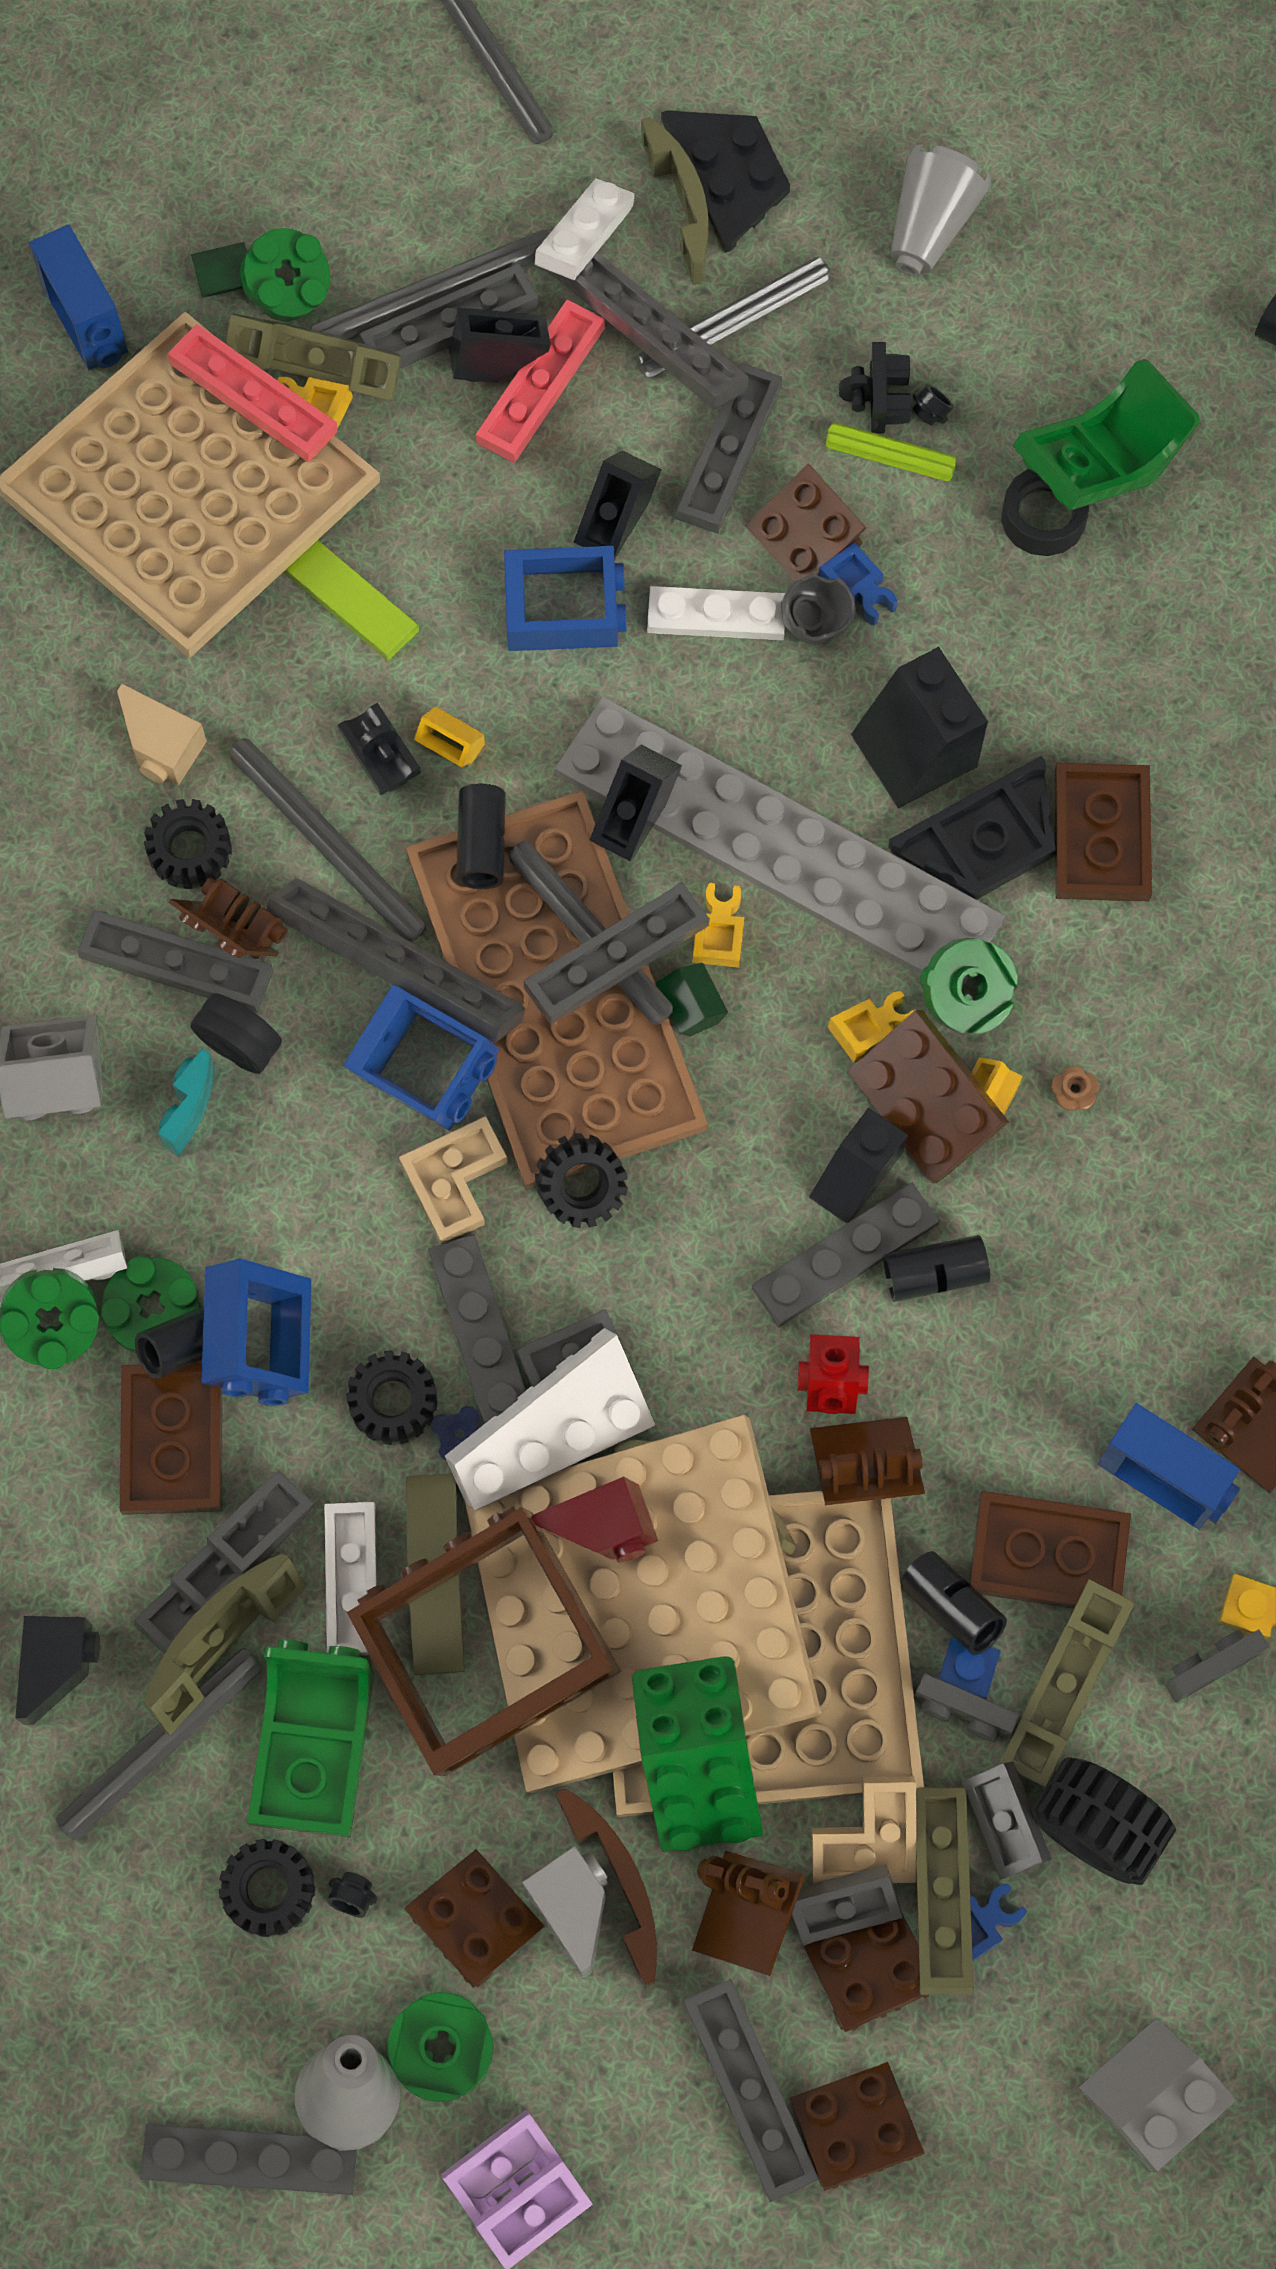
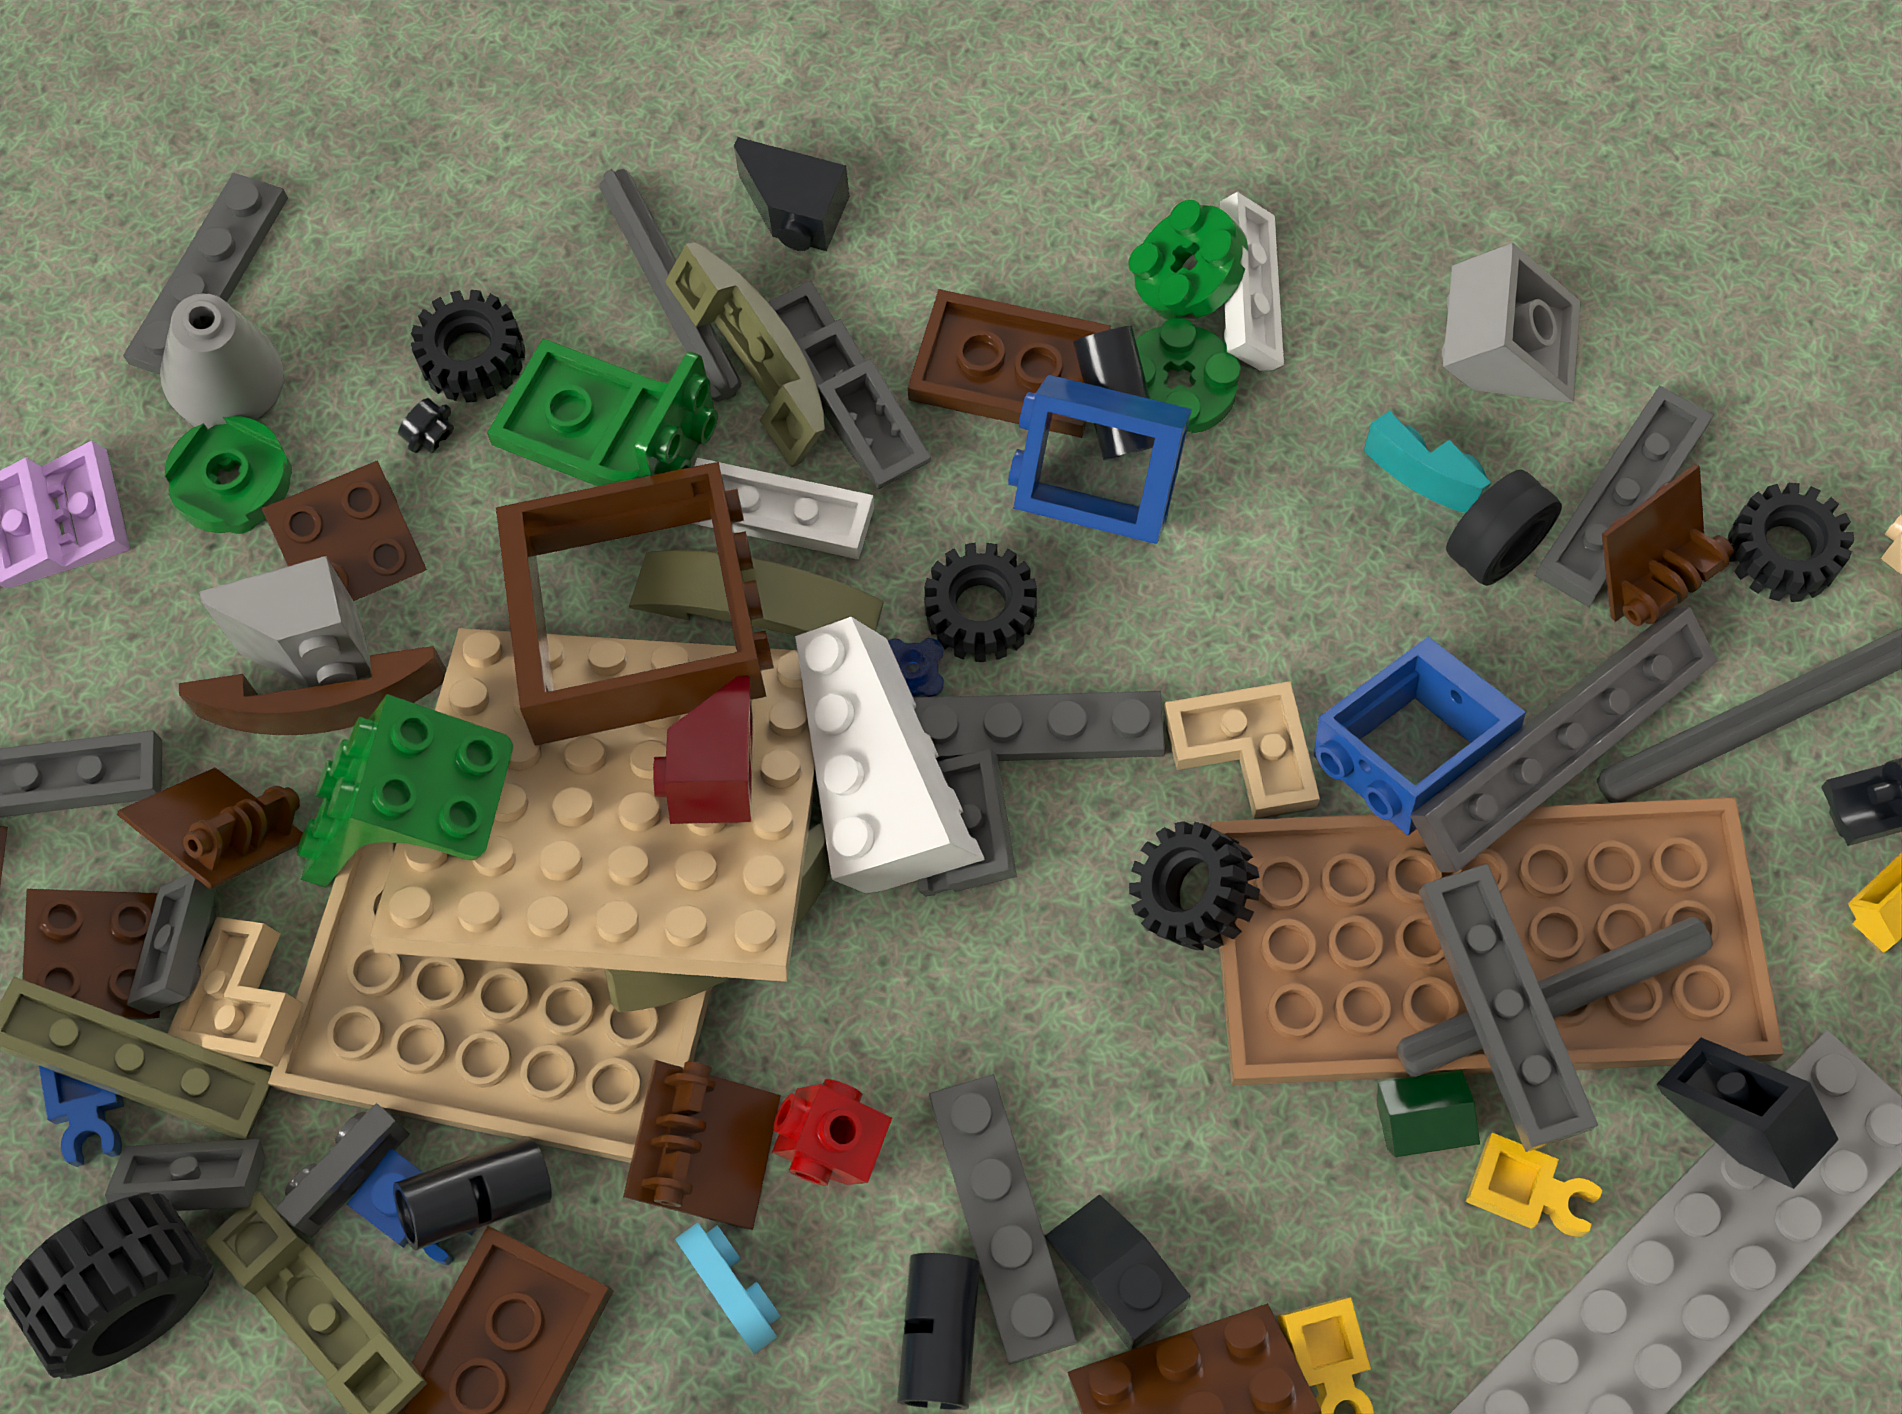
camera: 110 degrees right, 5 degrees down
black pin [456,783,506,889] -> none
none -> medium azure plate [675,1222,781,1355]

